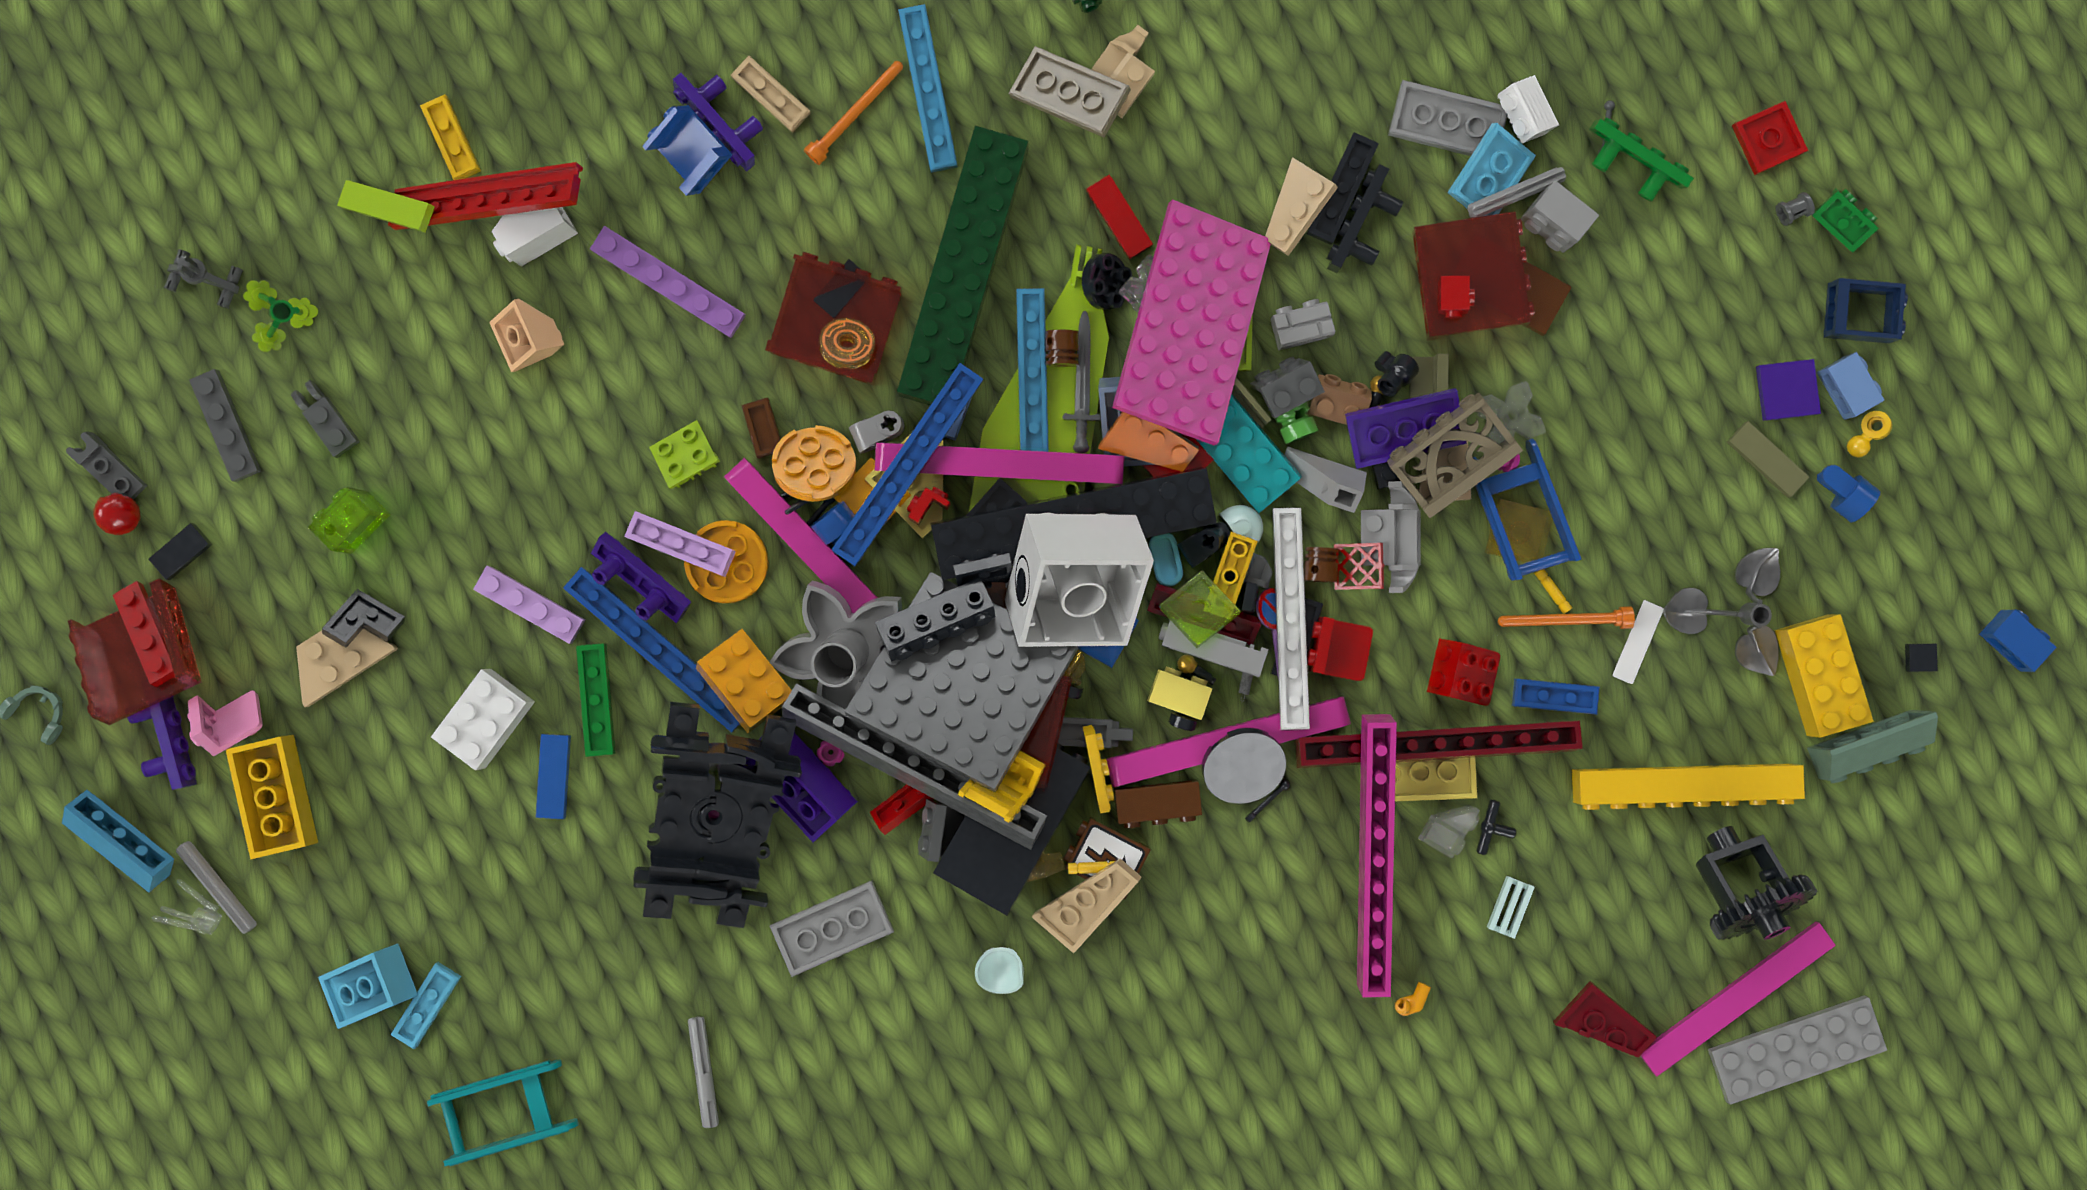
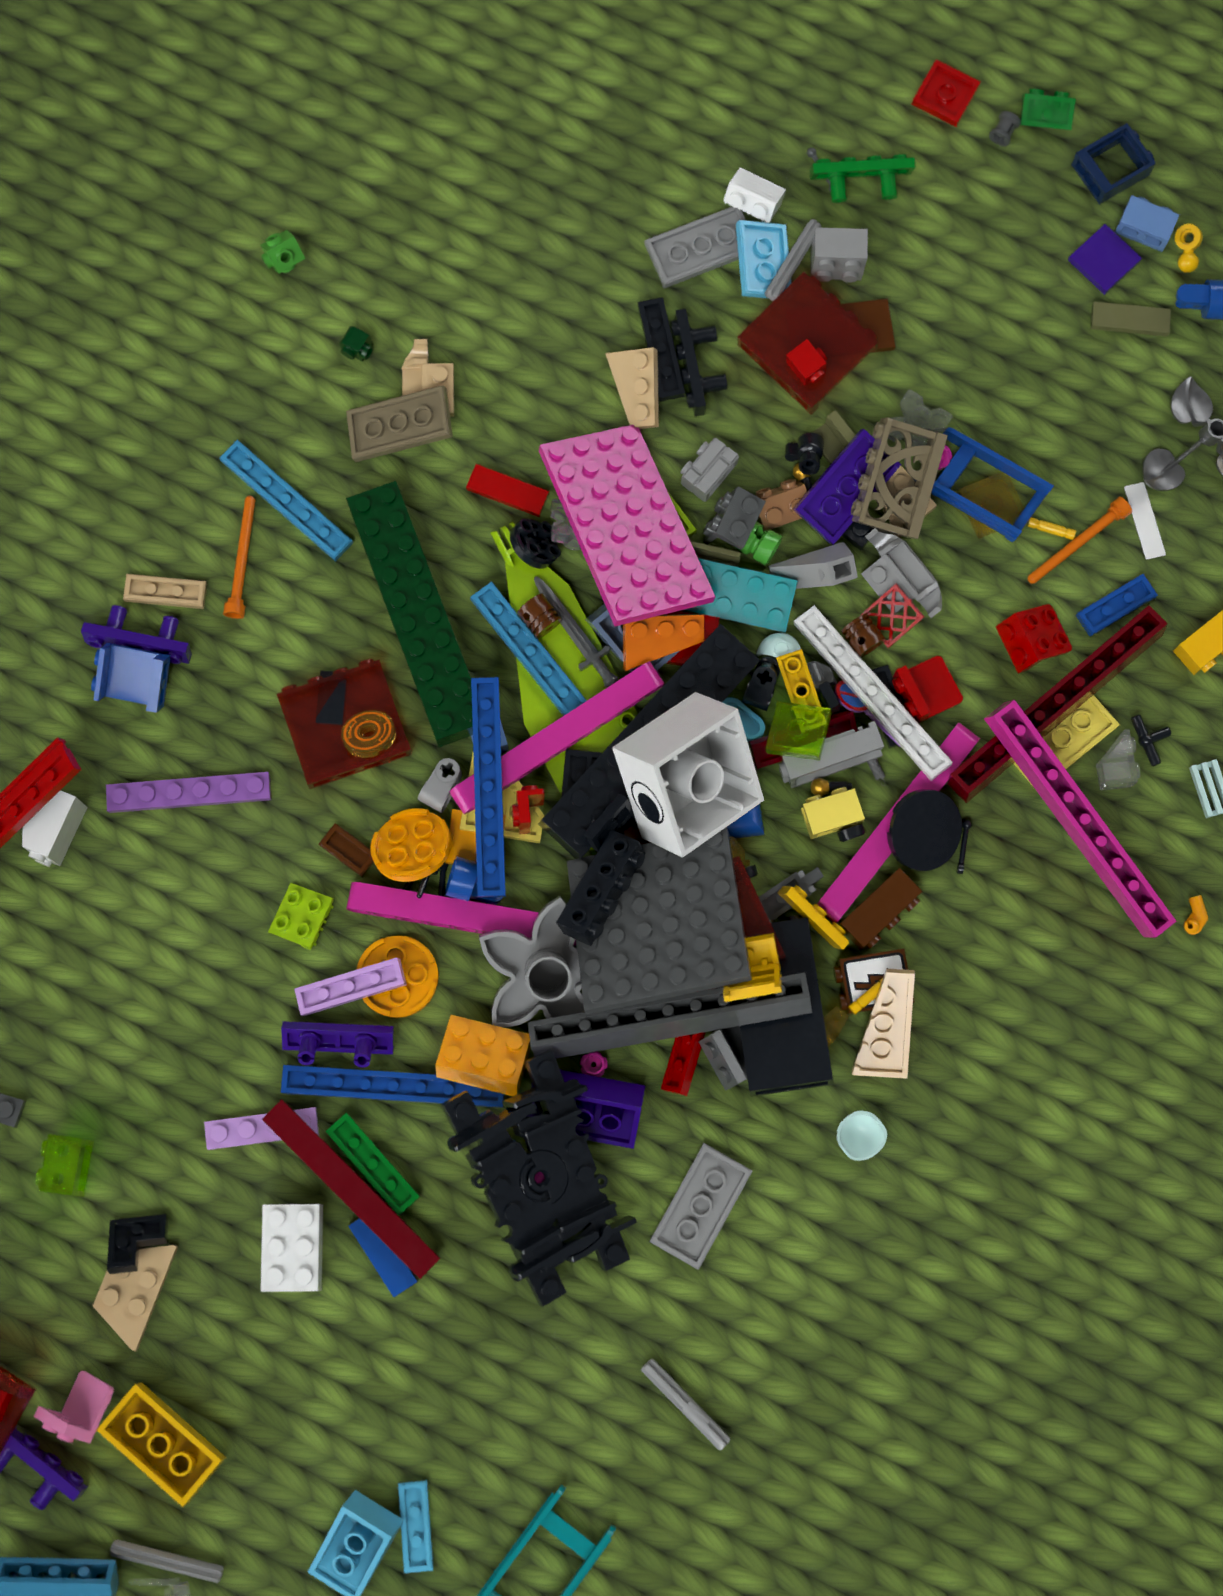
camera: 35 degrees left, 10 degrees down
light nougat slope [489,299,564,372] -> none
none -> dark red tile [262,1099,441,1279]

